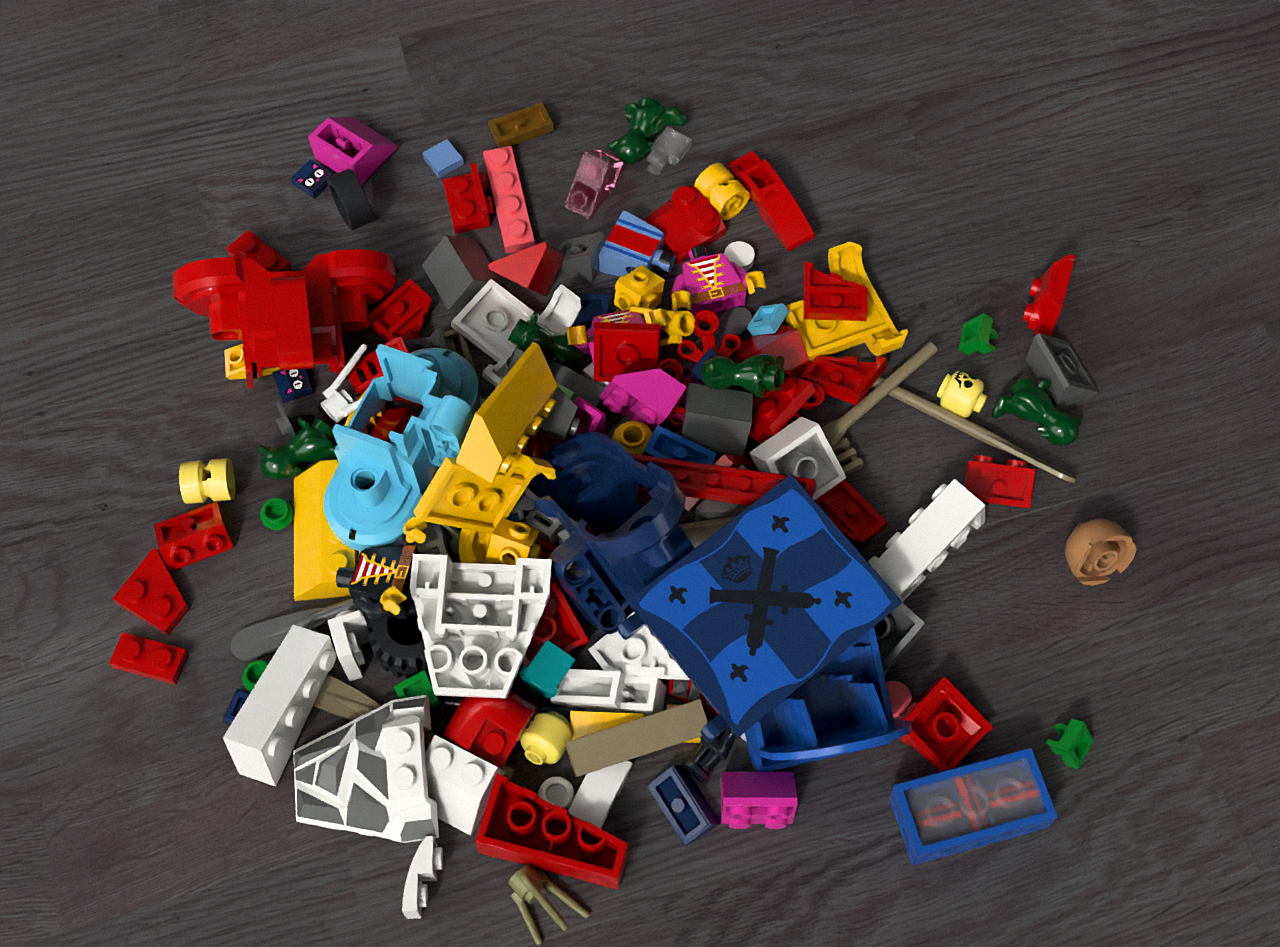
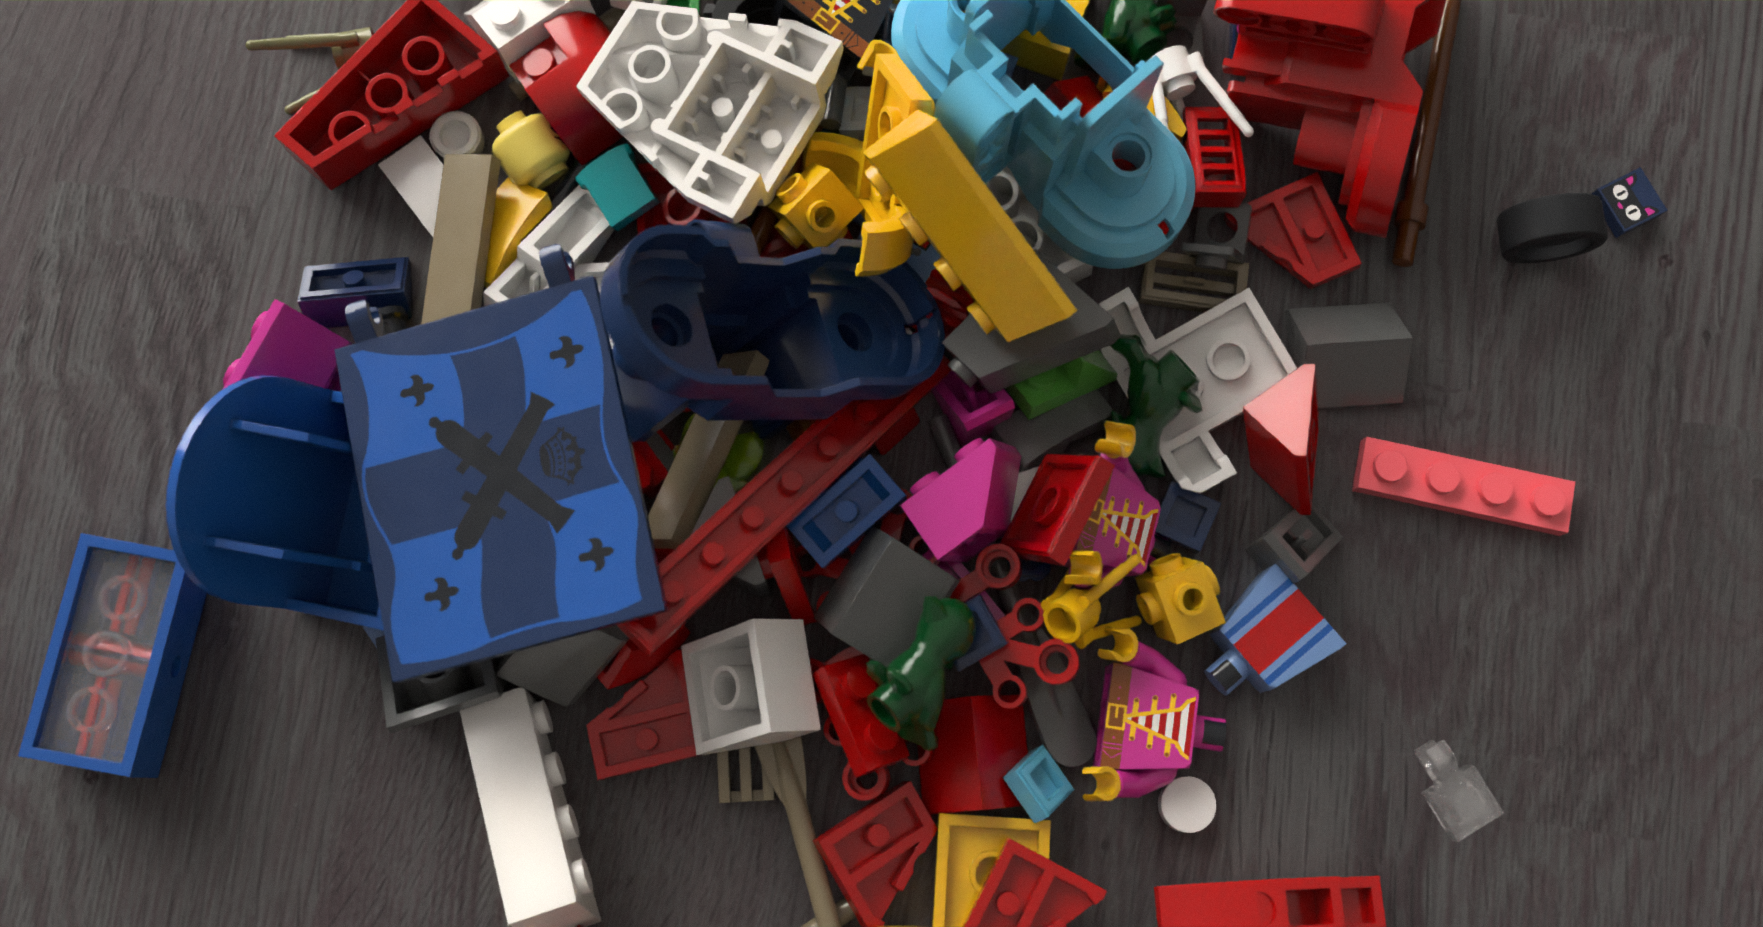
camera: 110 degrees right, 15 degrees up
red plate [226,230,292,272] -> none
dark pink slope [308,117,397,185] -> none
medium blue tile [422,139,464,178] -> none
red bracket [442,162,494,234] -> none
pearl gold plate [488,102,554,148] -> none
clear pink slope [564,150,623,219] -> none
dark green animal [606,98,687,165] -> none
yellow head [612,421,653,455] -> none
red slope [643,186,726,264] -> none
yellow wheel [694,163,750,220] -> none
coral tile [886,681,912,718] -> none
red slope [898,676,993,772] -> none
green tile [1046,719,1094,770] -> none

